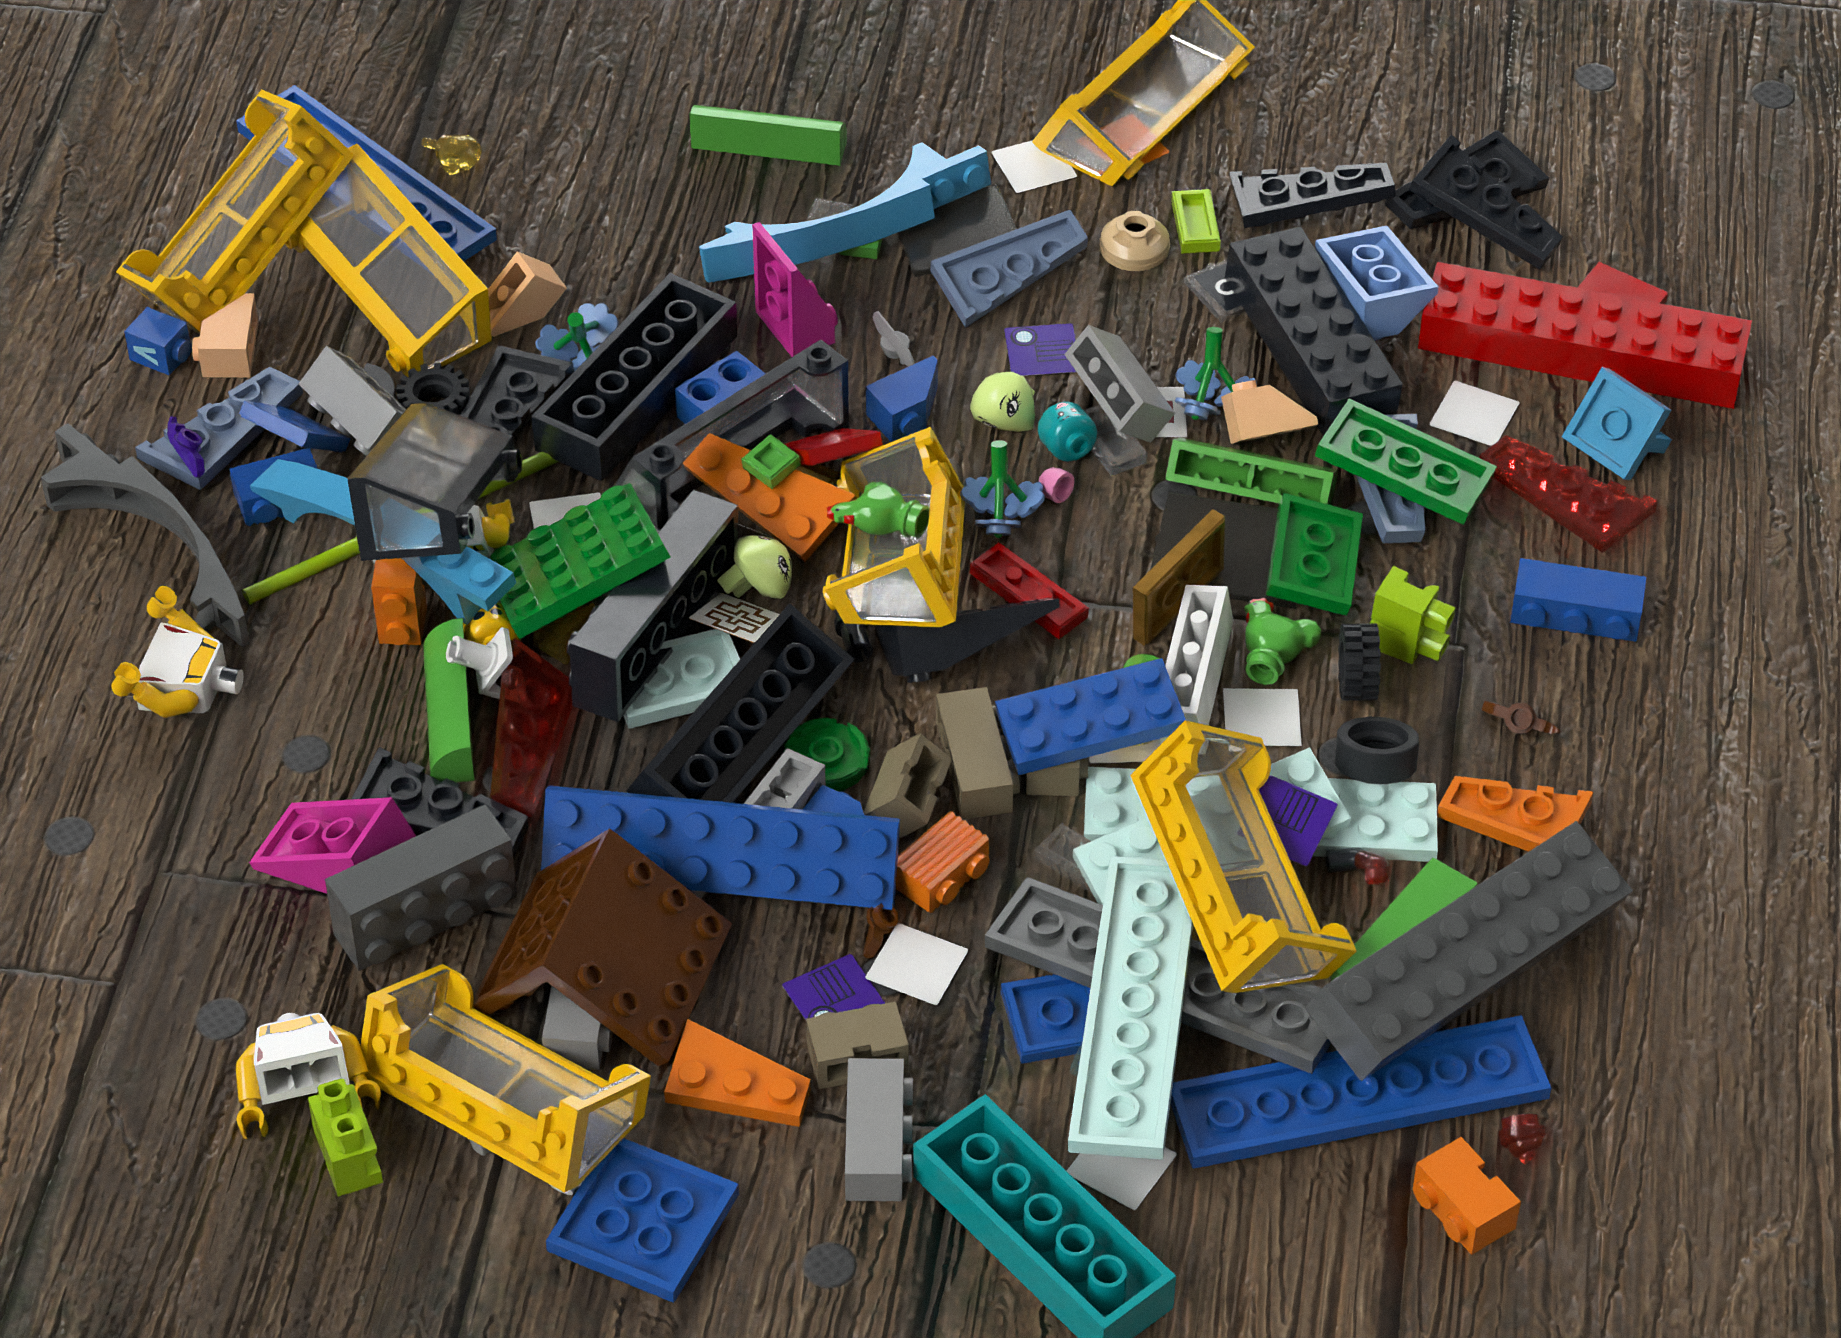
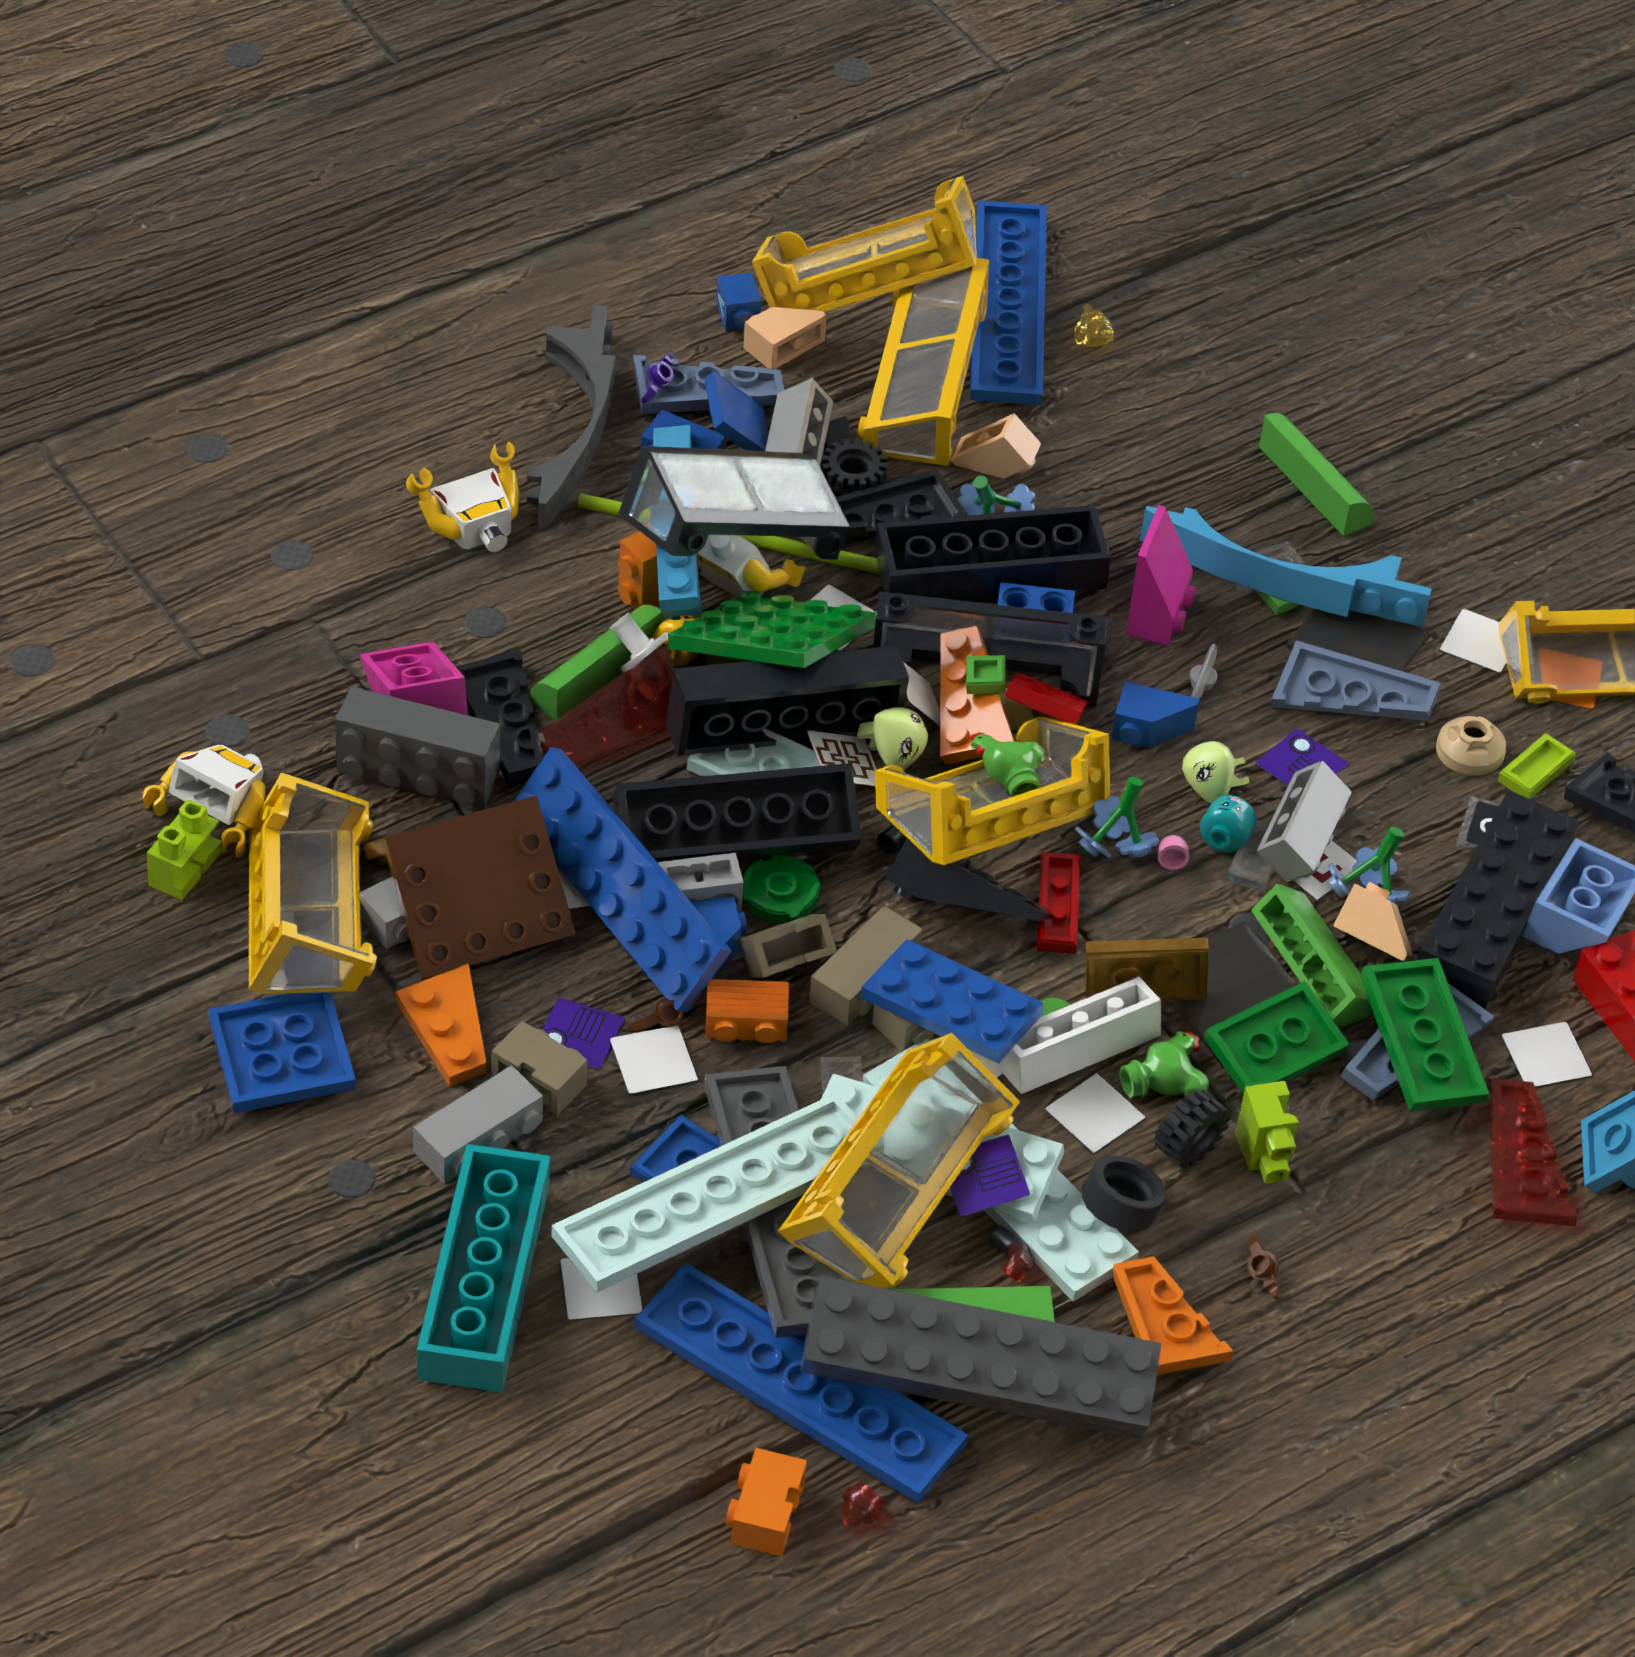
camera: 45 degrees right, 0 degrees up
blue brick [1510,558,1646,642] -> none

